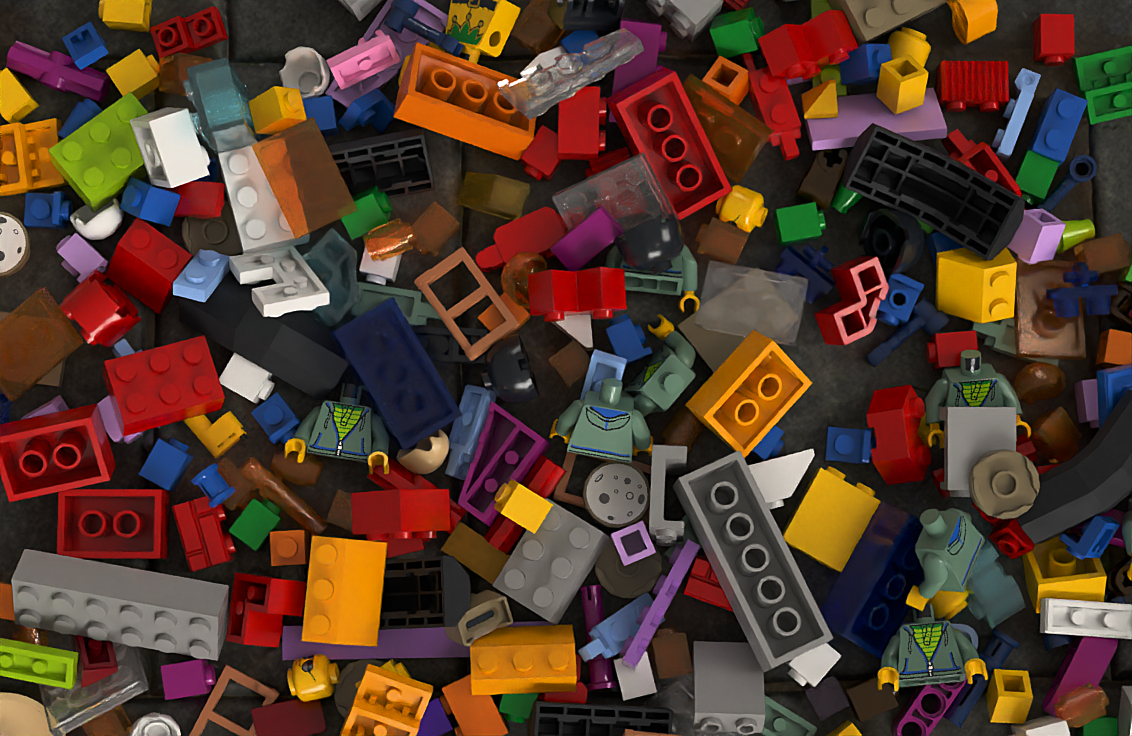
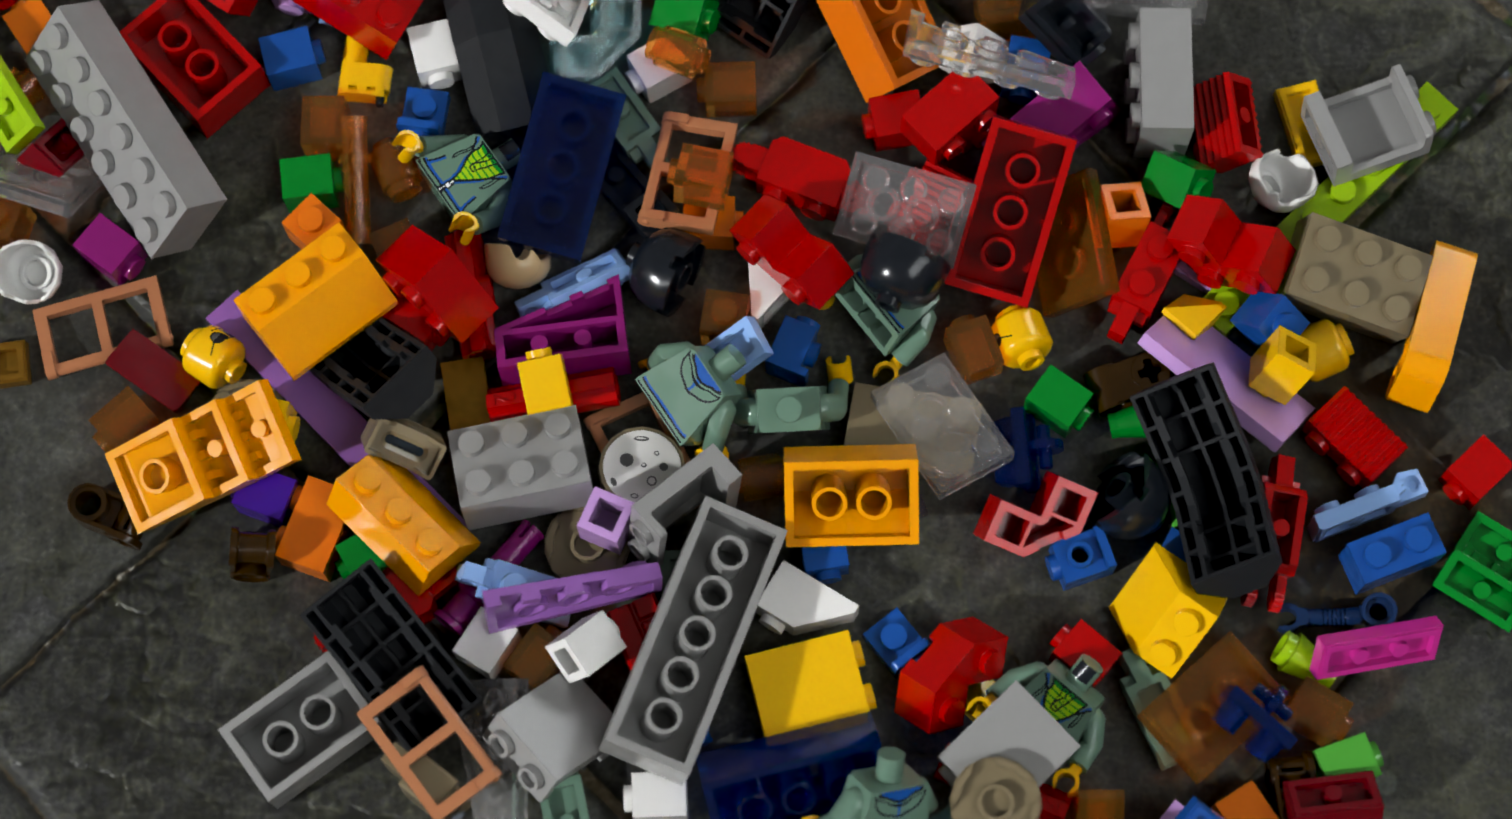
camera: 50 degrees right, 10 degrees down
red brick [172,496,237,572] -> none
blue bush [191,463,236,508] -> none
red brick [226,572,307,647] -> none
clear yellow slope [457,172,530,221] -> none
clear orange hair [500,252,547,306] -> none
magenta tile [550,205,624,272] -> none
dark blue brick [865,297,950,367] -> none
lavender brick [1007,208,1066,264] -> none
green brick [1013,150,1059,206] -> none
clear orange hair [1014,361,1067,406] -> none
none -> white brick [545,610,627,684]
none -> clear orange brick [667,143,734,211]
none -> dark pink tile [1309,616,1444,680]

